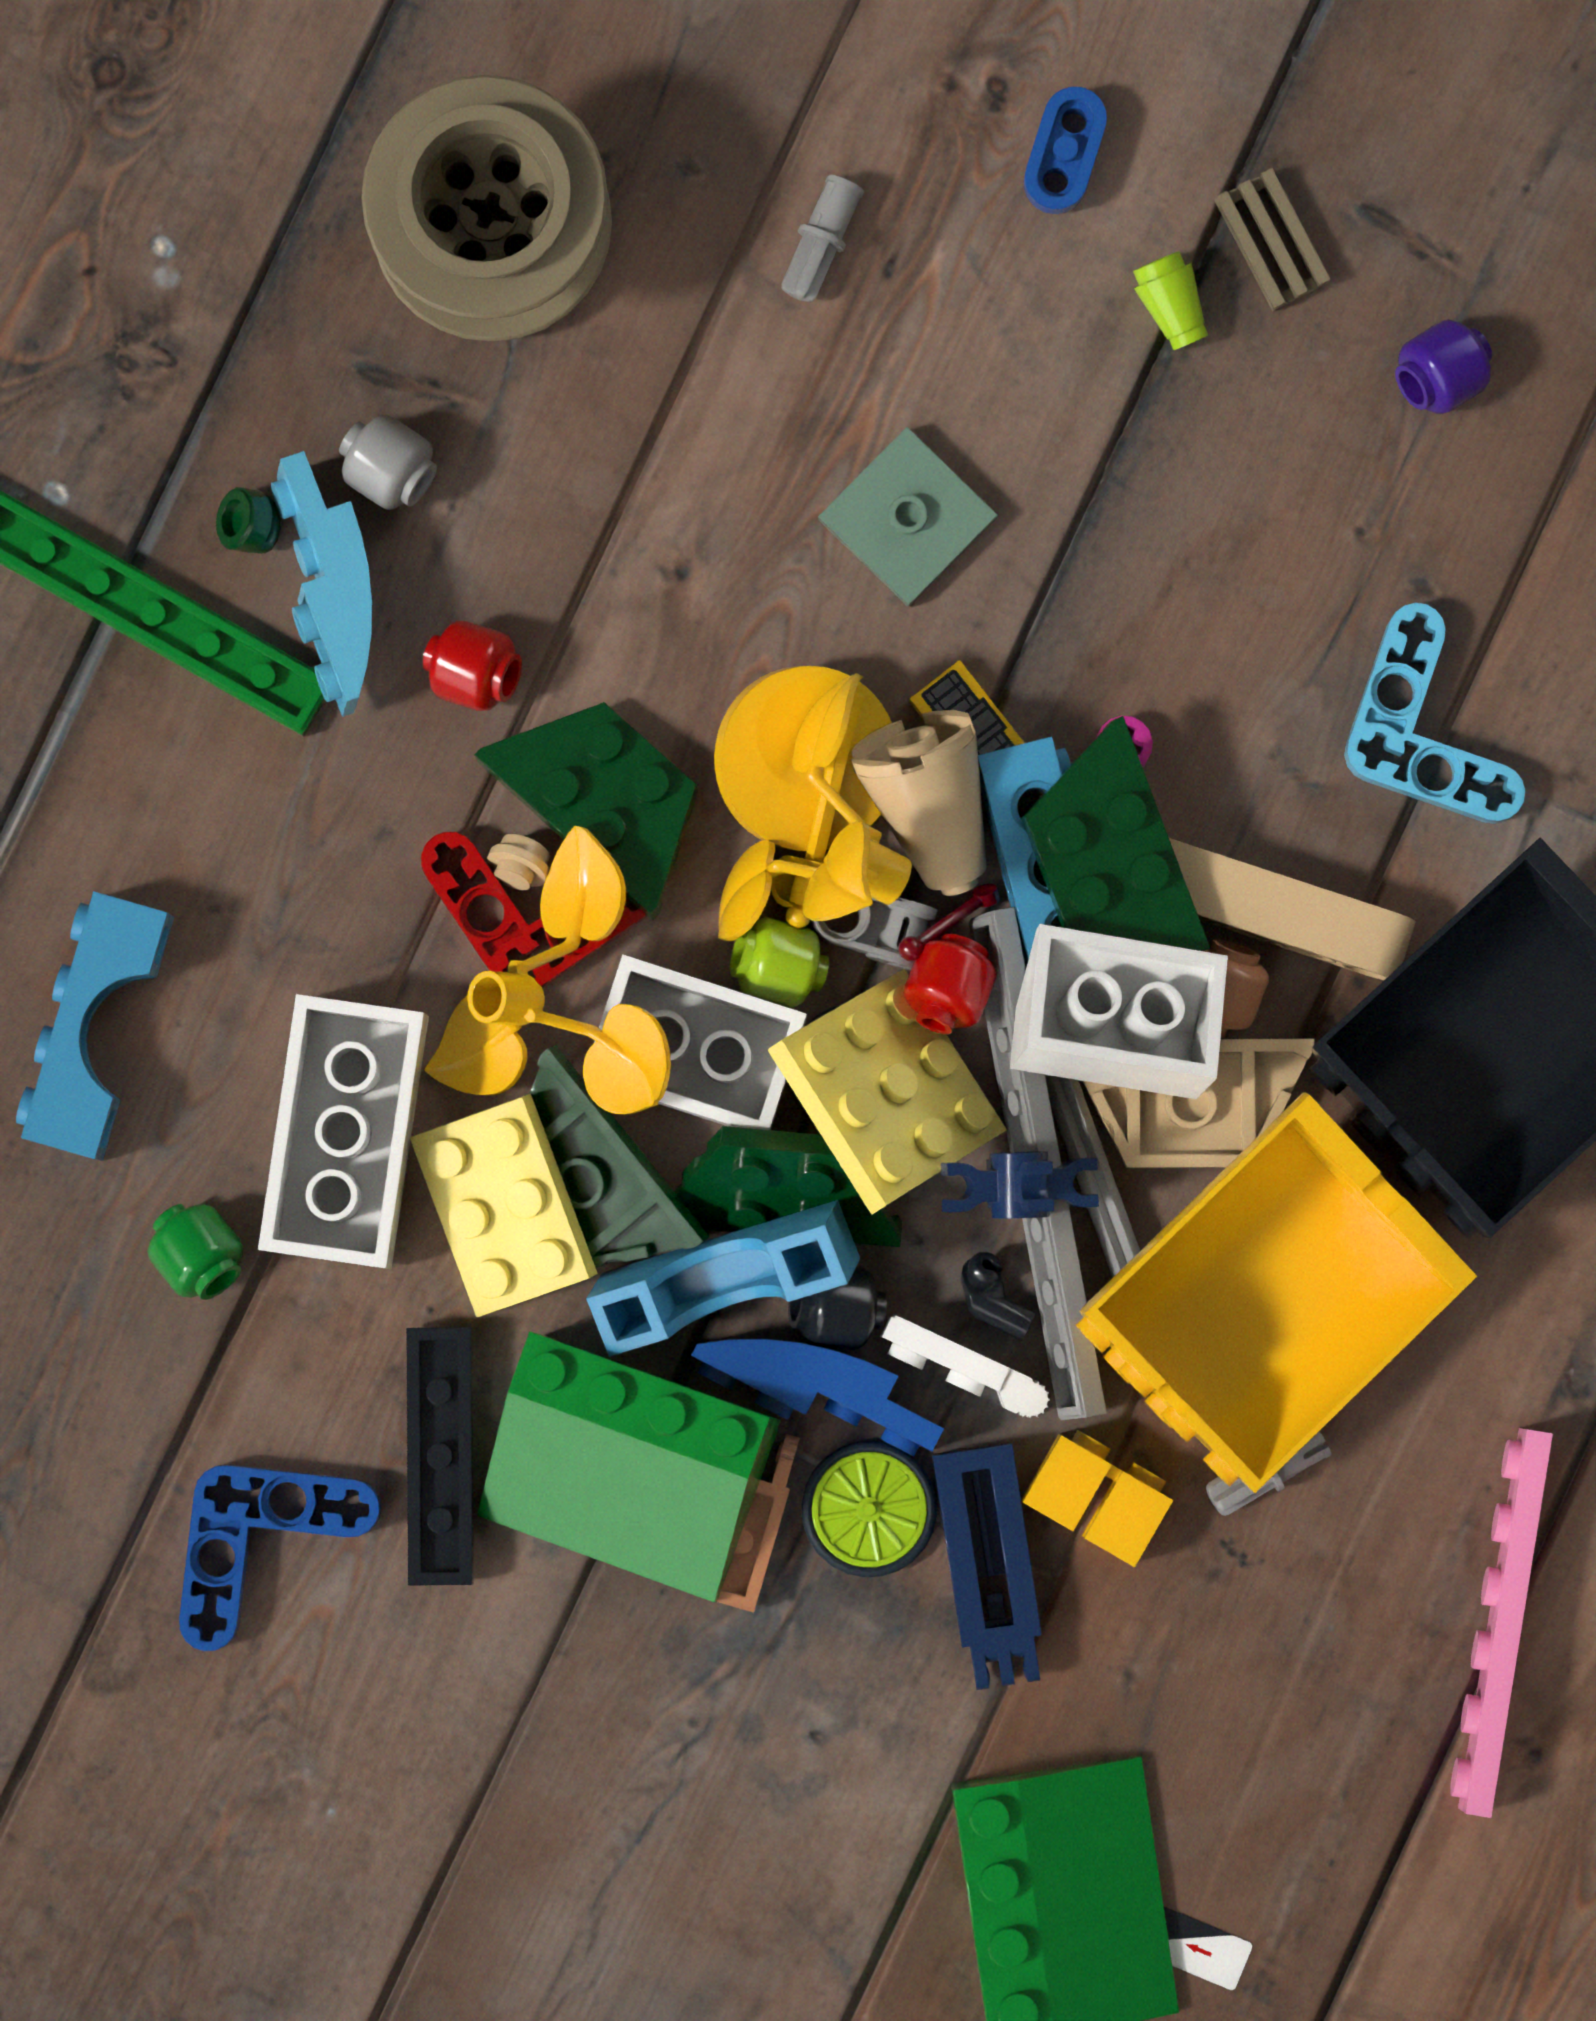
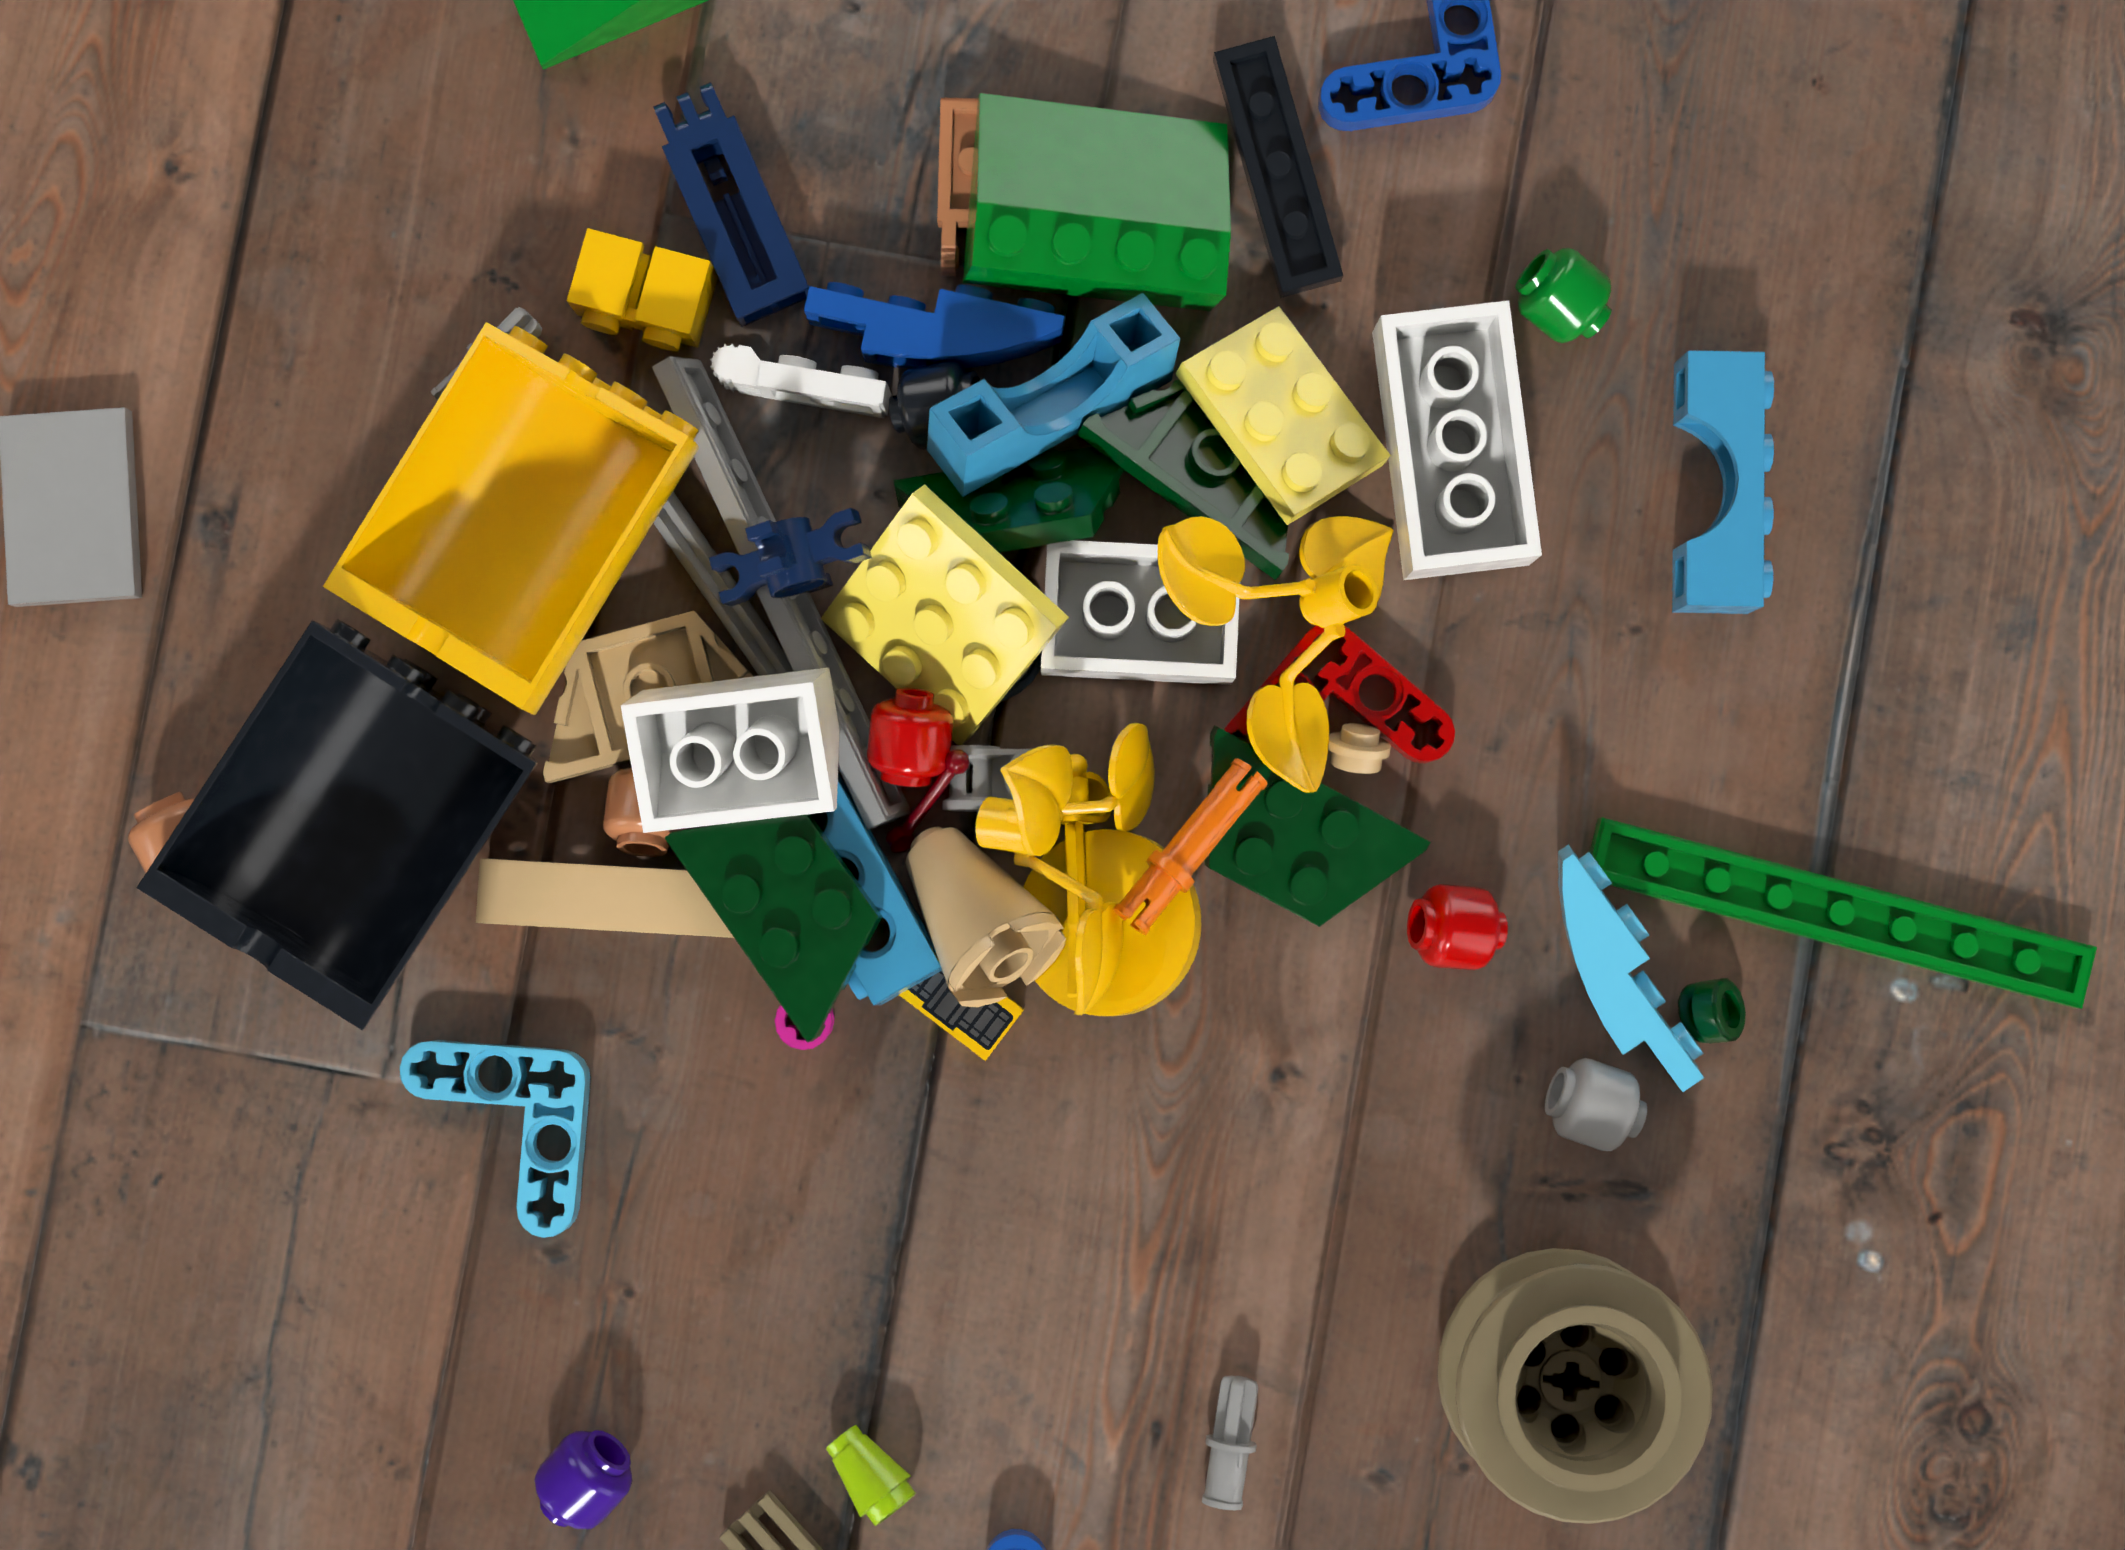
camera: 165 degrees right, 0 degrees up
lime head [730,917,829,1008] -> none
lime wheel [801,1441,937,1577] -> none
sand green plate [818,427,998,608] -> none
black arm [960,1252,1035,1341] -> none
bright pink plate [1450,1428,1553,1818] -> none
none -> orange pin [1113,758,1268,935]

